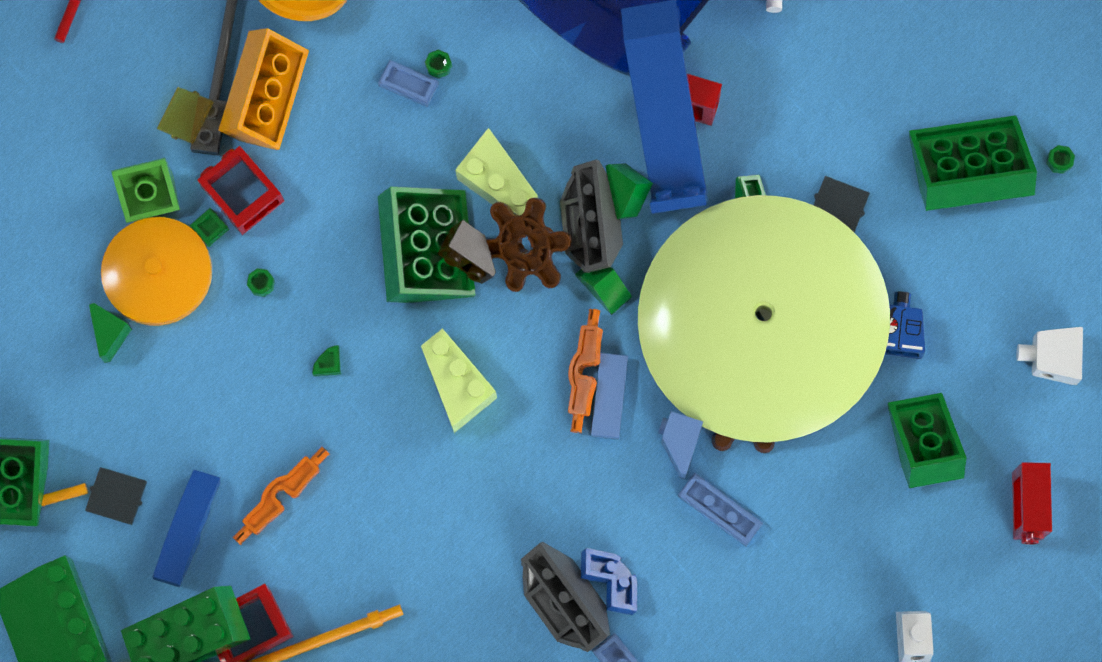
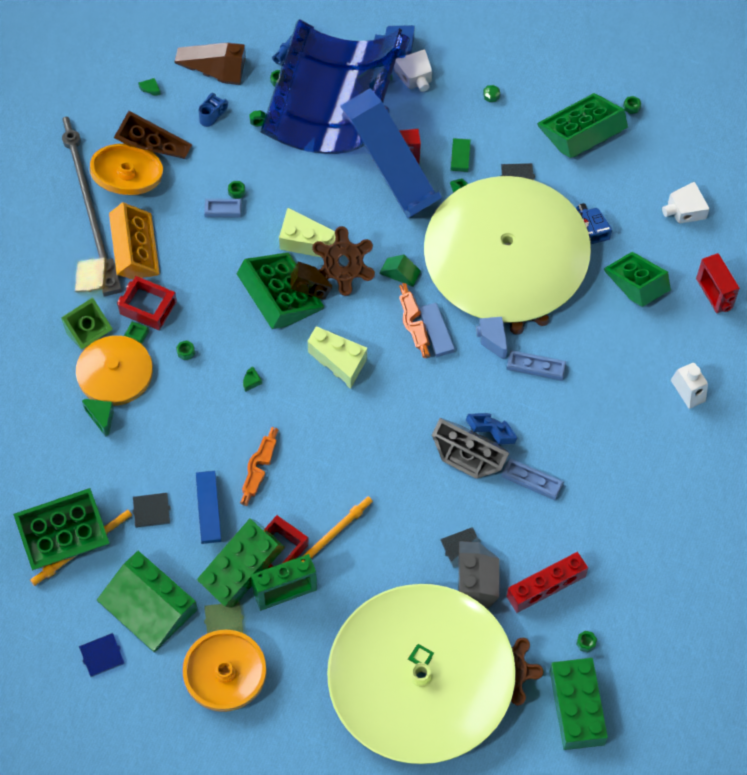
camera: 30 degrees left, 15 degrees down
dark grey wedge [560,159,623,273] -> none
green slope [605,163,653,219] -> none
none -> green tile [450,138,471,172]
none -> green tile [483,85,500,102]

